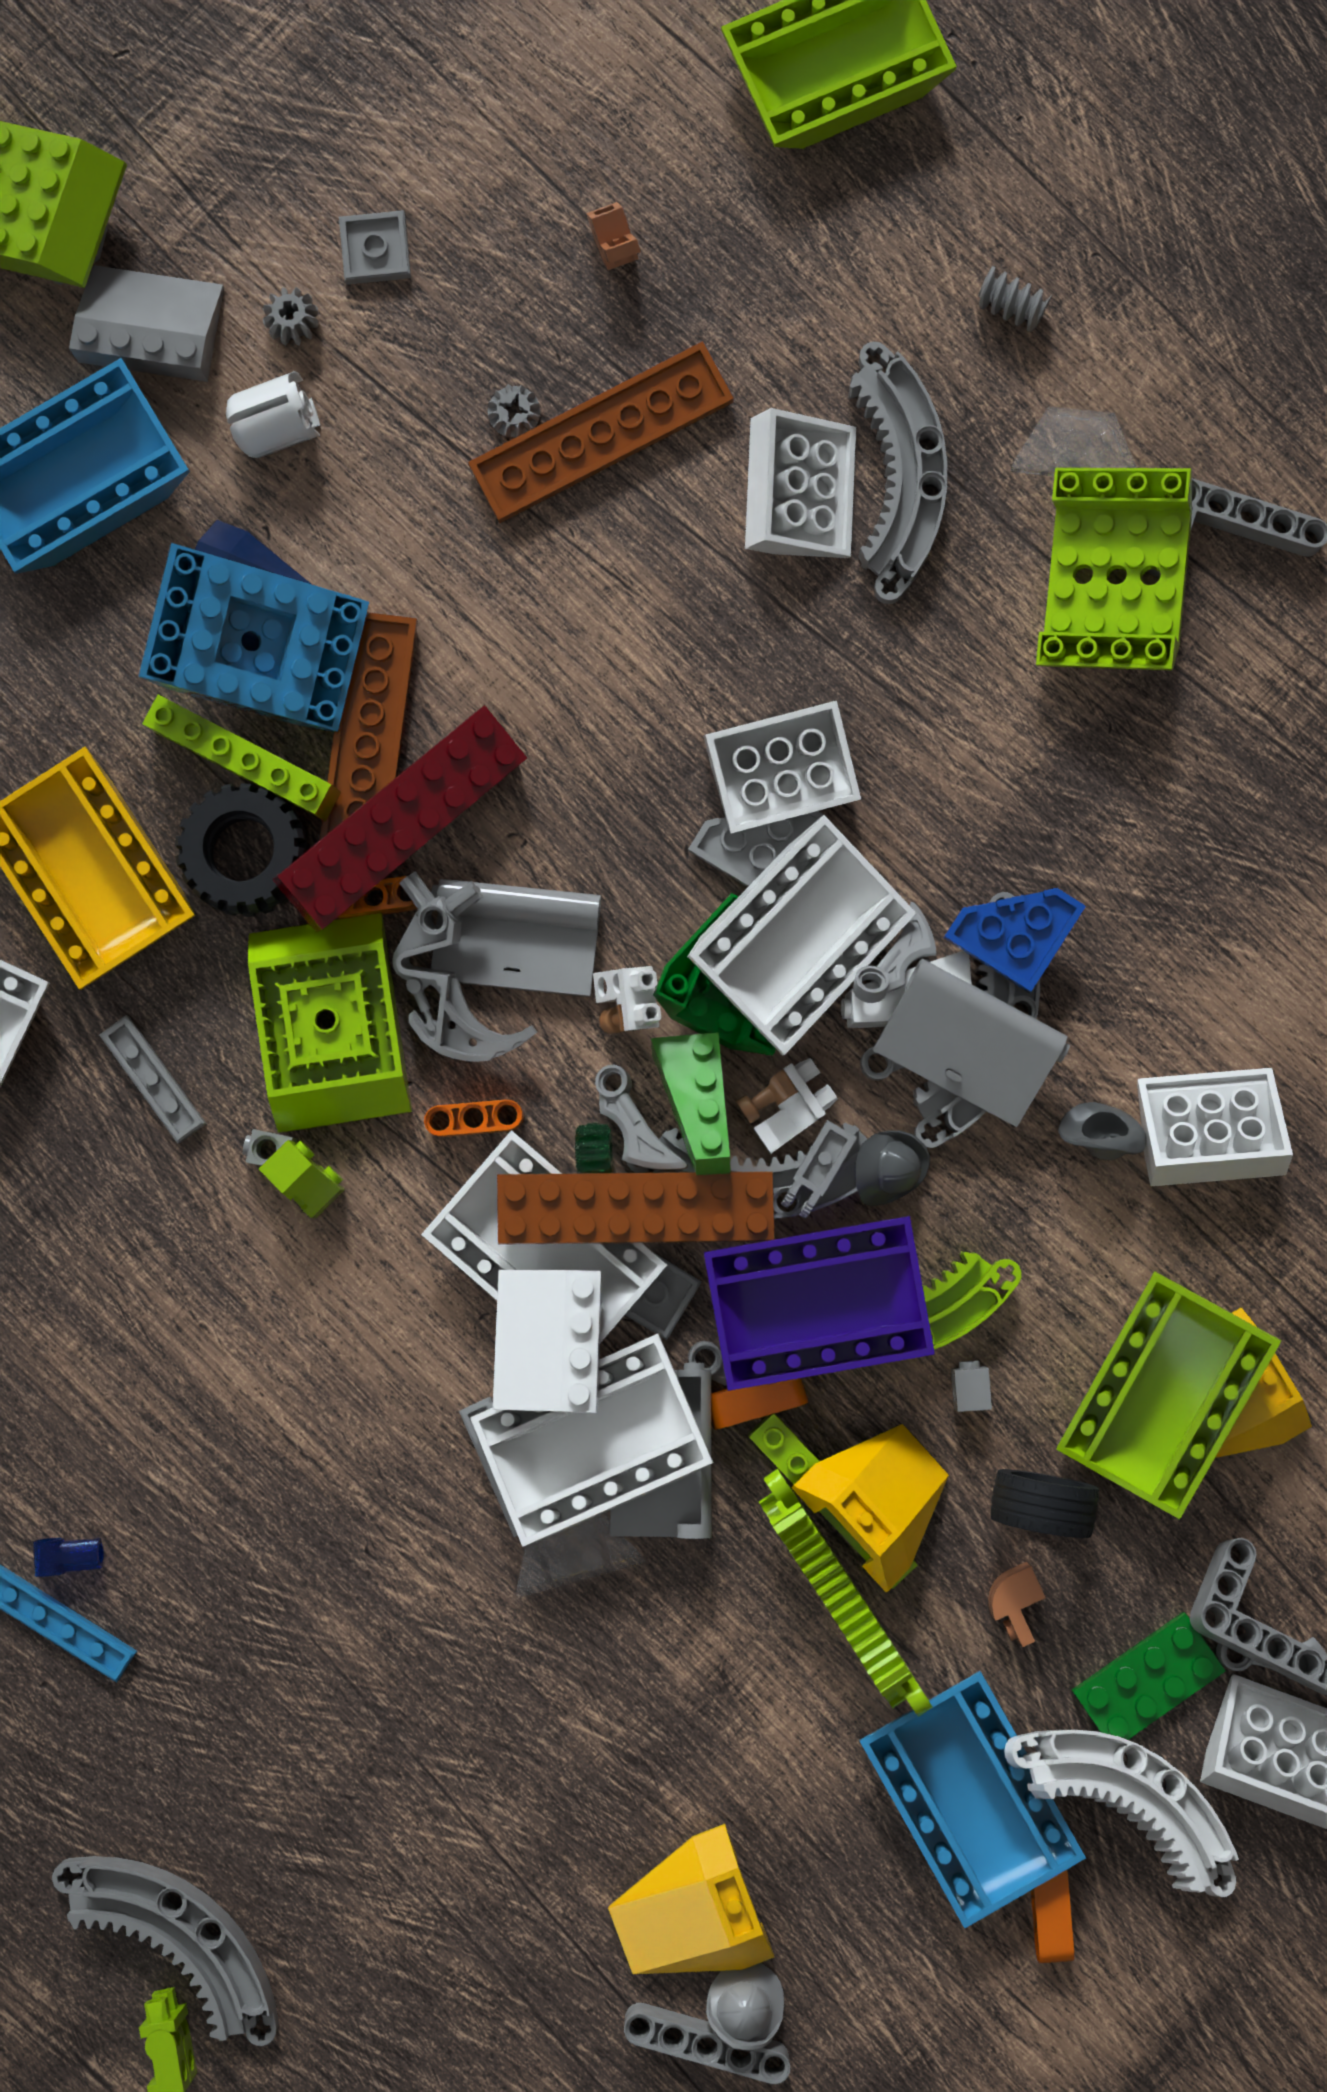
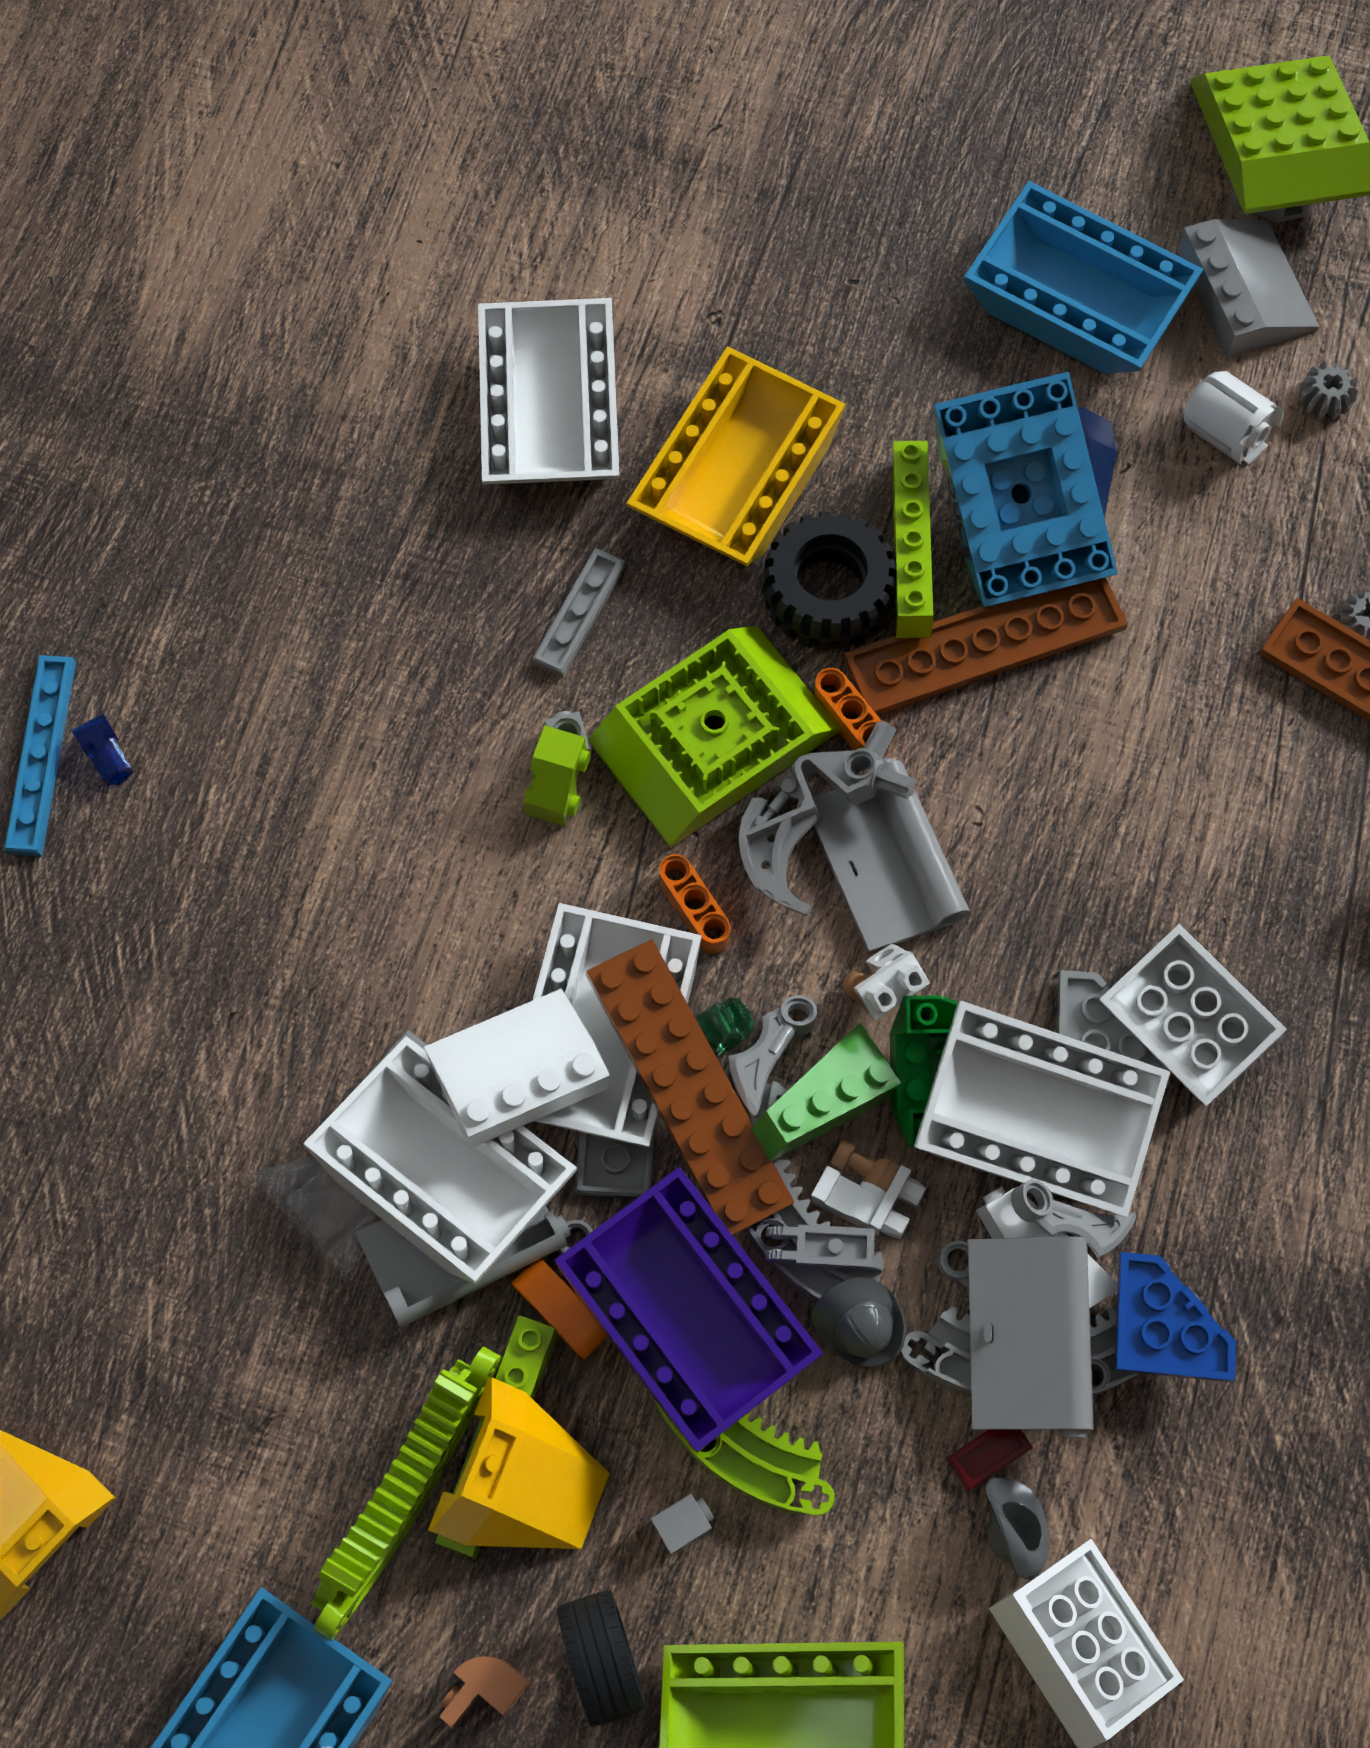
camera: 60 degrees right, 15 degrees down
dark red brick [272,705,527,932] -> none
none -> dark red tile [946,1429,1033,1492]

